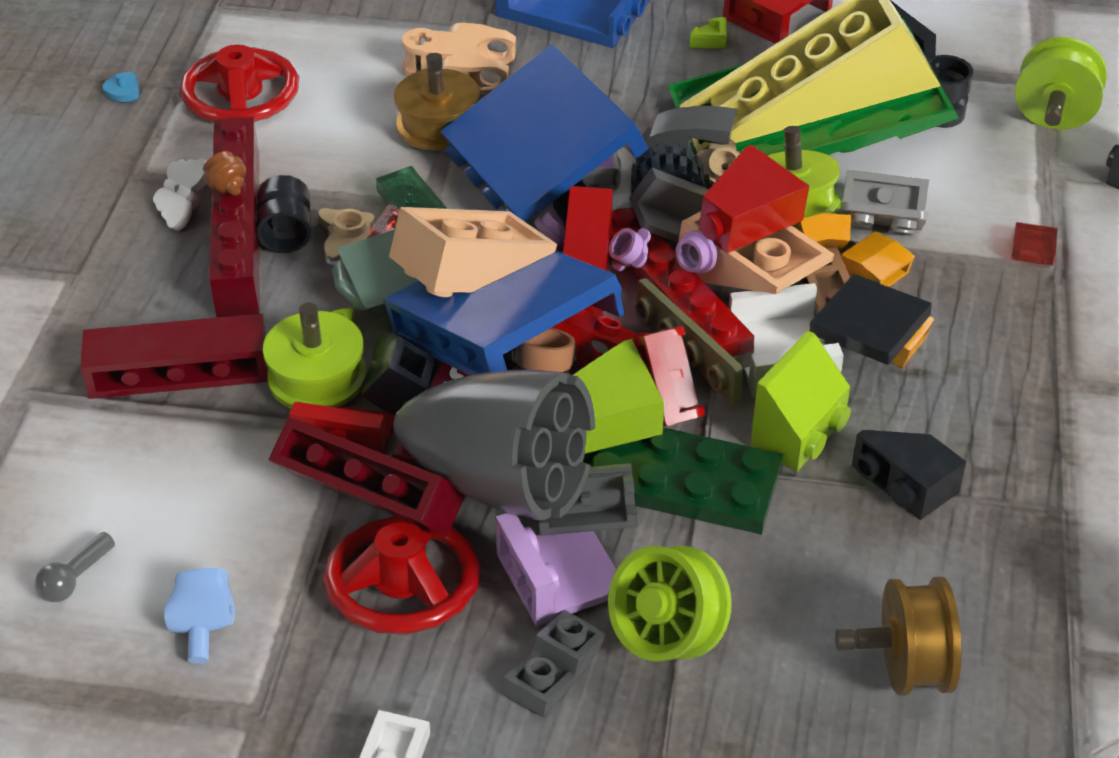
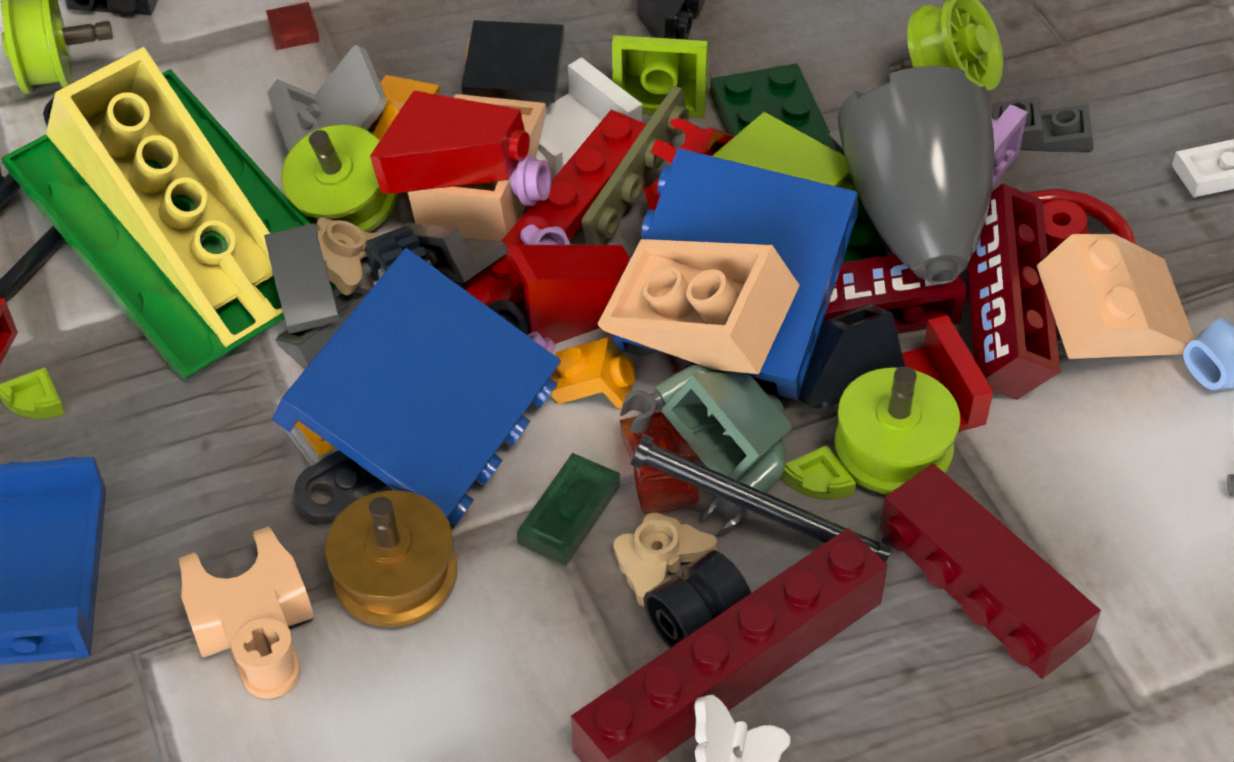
camera: 120 degrees left, 5 degrees up
dark orange plate [203,151,246,196] -> none
none -> black bar [630,433,892,563]
none -> light nougat slope [1036,234,1194,359]

